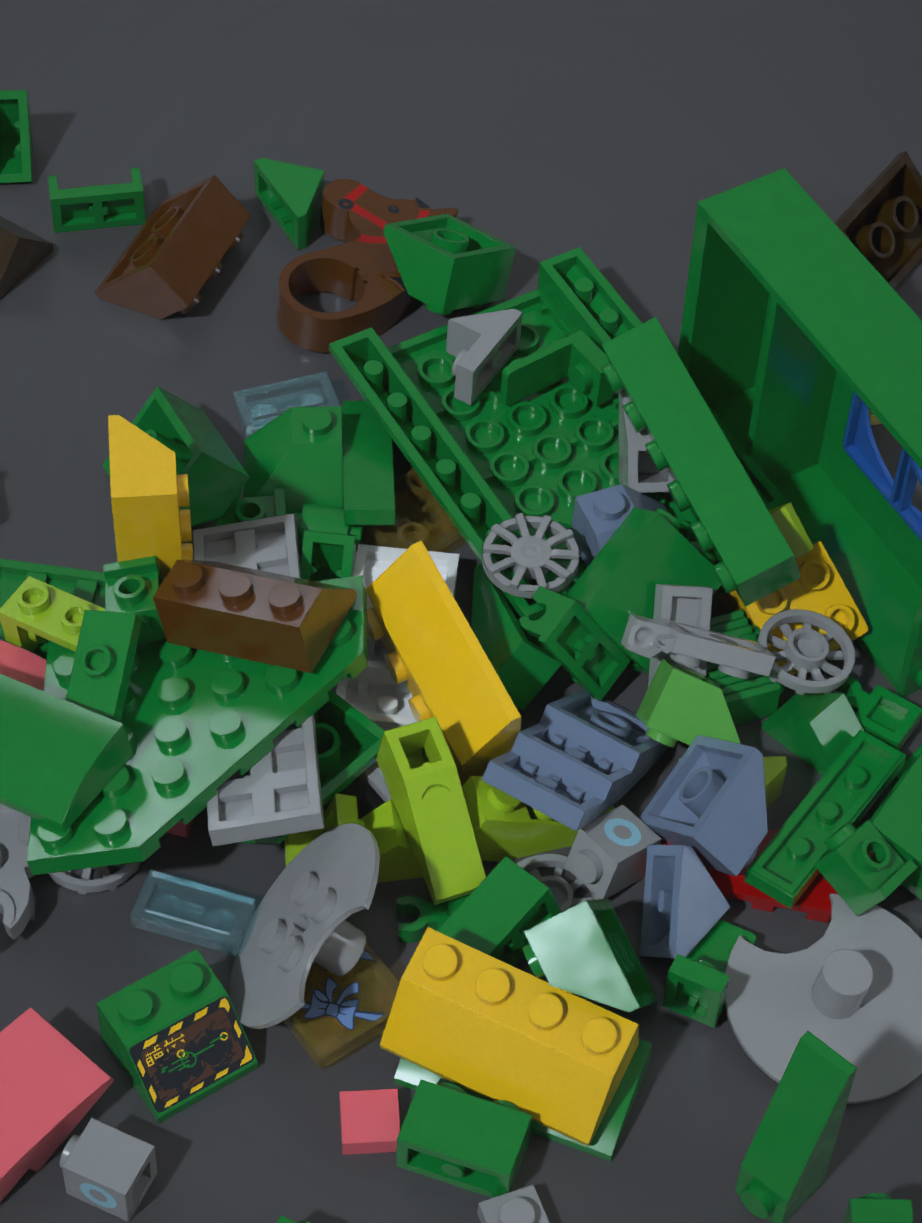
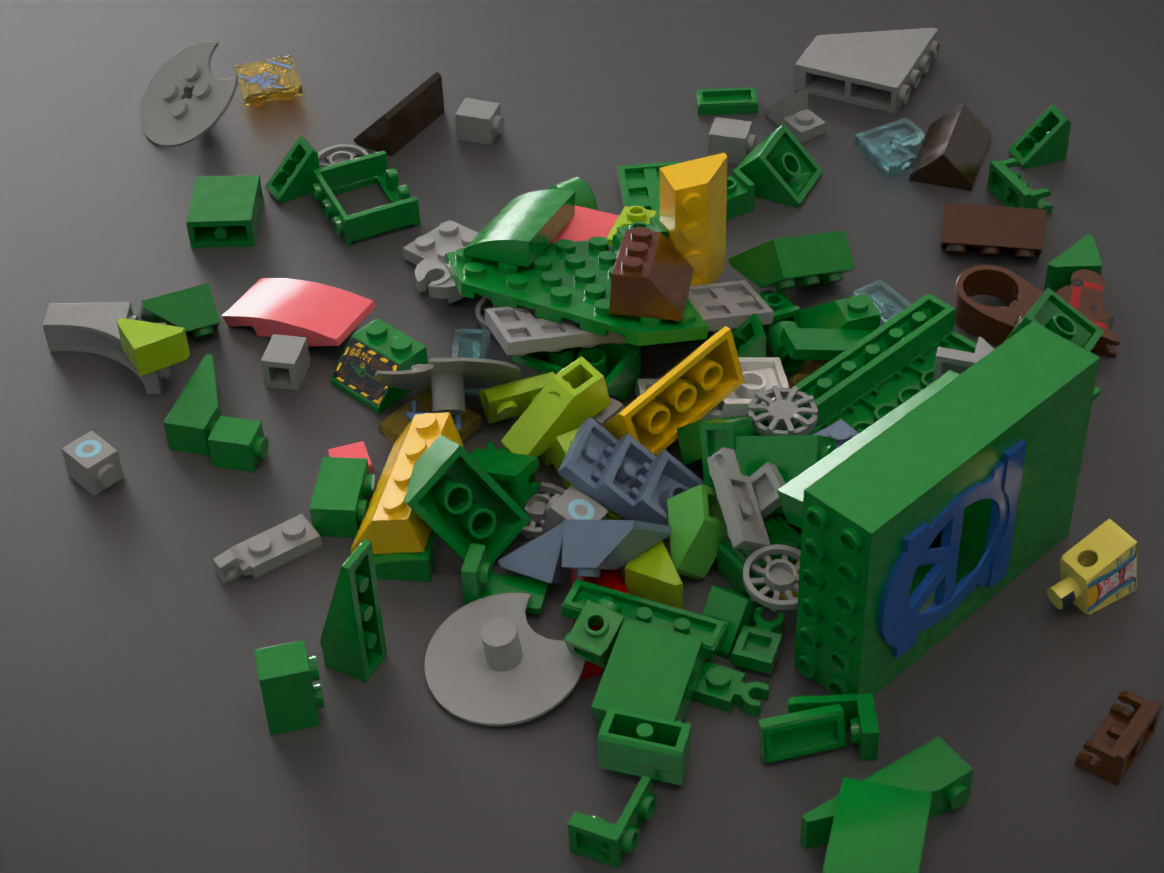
camera: 80 degrees right, 10 degrees down
green plate [65,610,142,723] -> none

